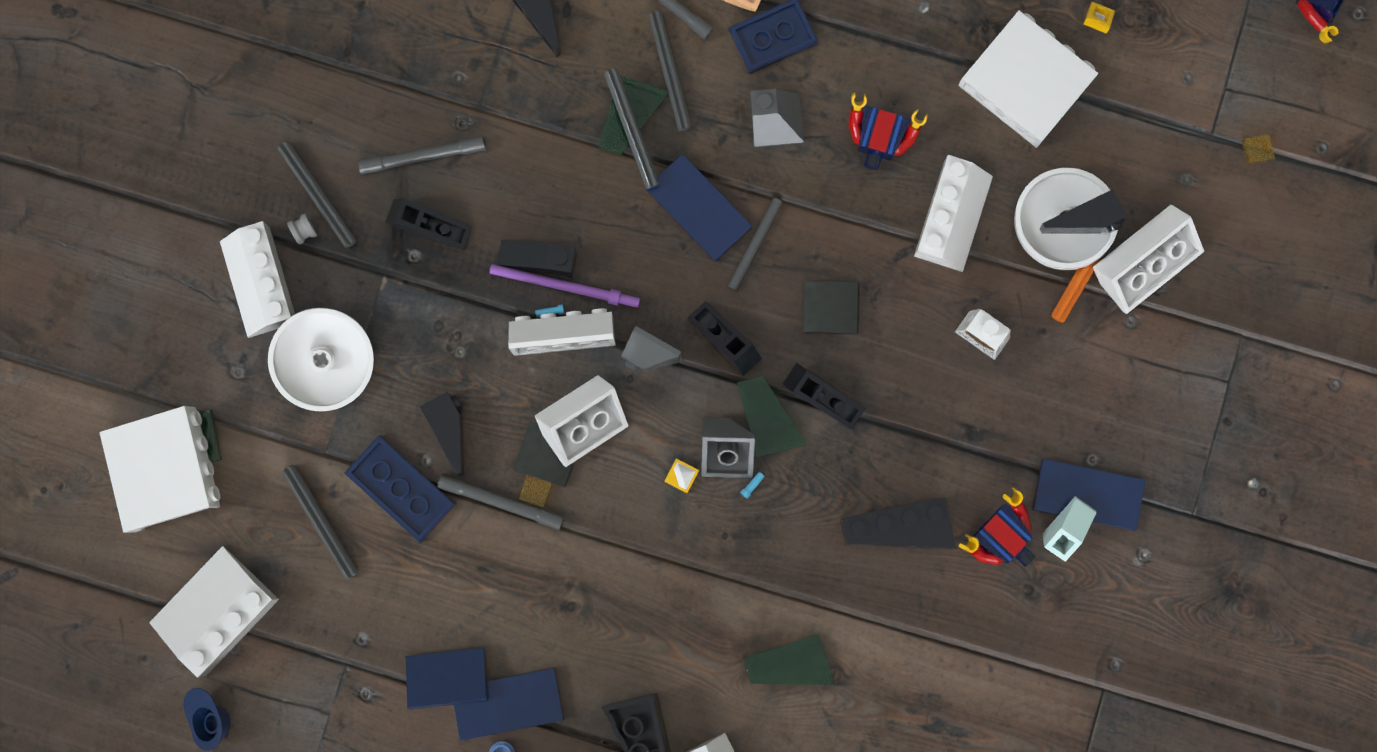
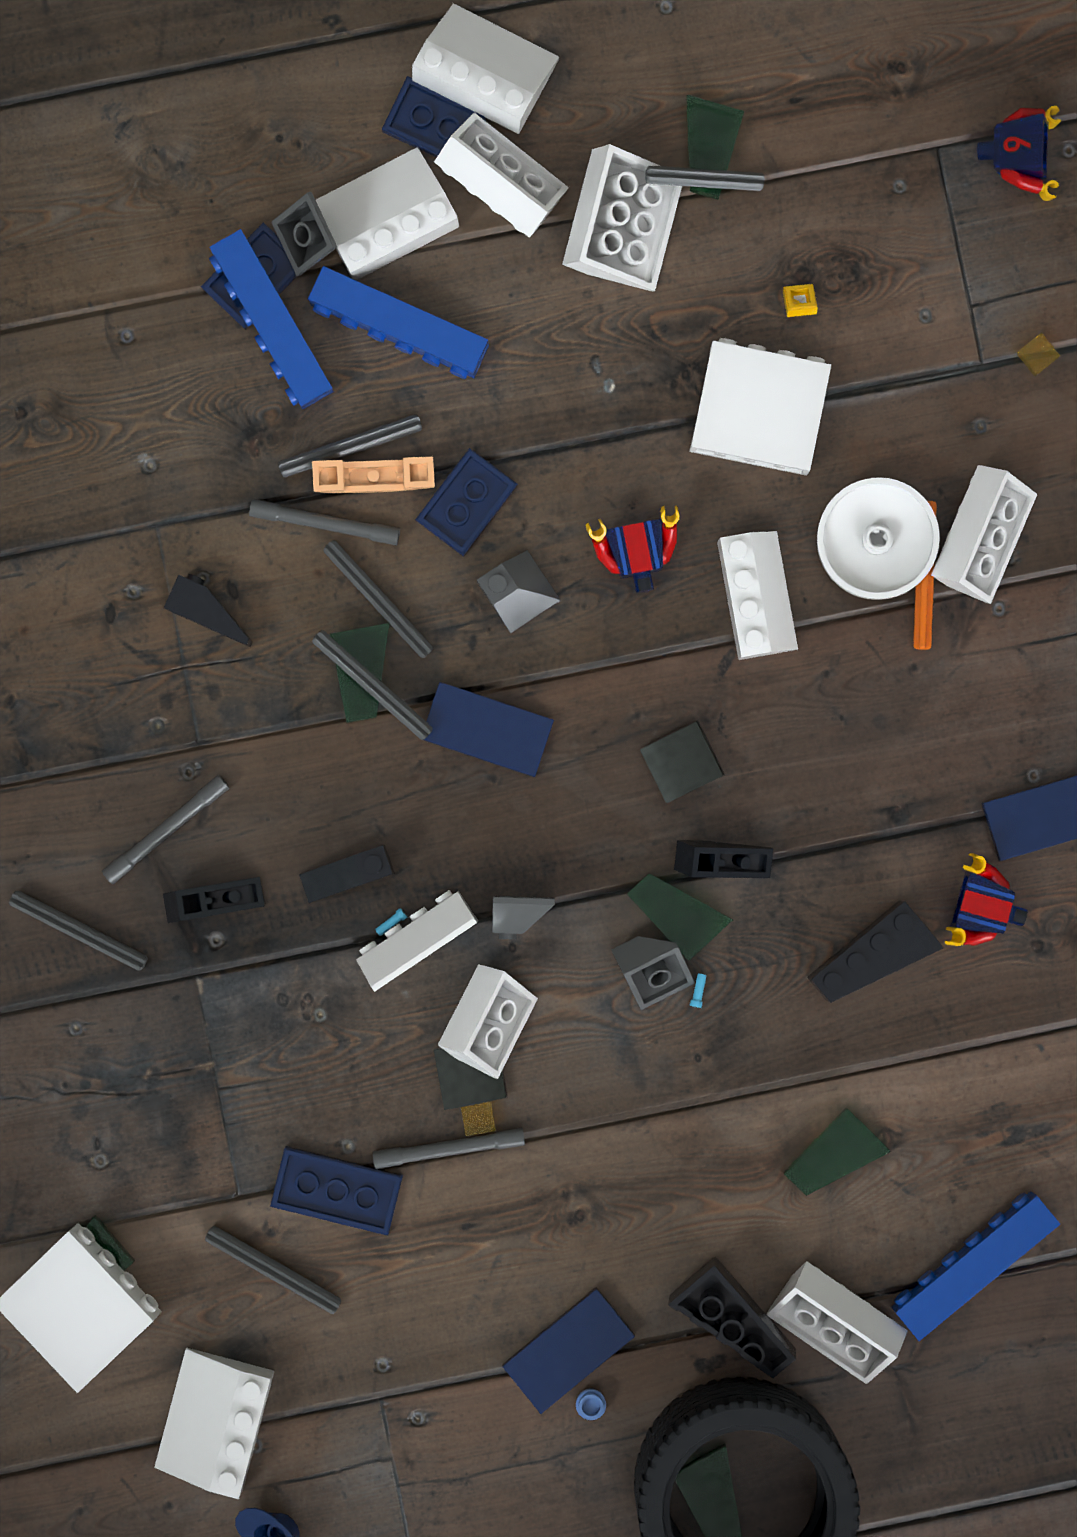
camera: 30 degrees left, 5 degrees up
white slope [220,221,295,338] -> none
white dish [268,308,374,411] -> none
light grey wheel [287,213,318,245] -> none
dark blue tile [405,648,488,710] -> none
black slope [420,392,464,477] -> none
medium lavender bar [490,264,641,308] -> none
tile [664,458,699,493] -> none
black slope [687,301,762,376] -> none
dark grey bar [727,198,782,291] -> none
white torso [955,309,1011,360] -> none
black slope [1040,189,1127,234] -> none
light aqua slope [1042,496,1097,562] -> none

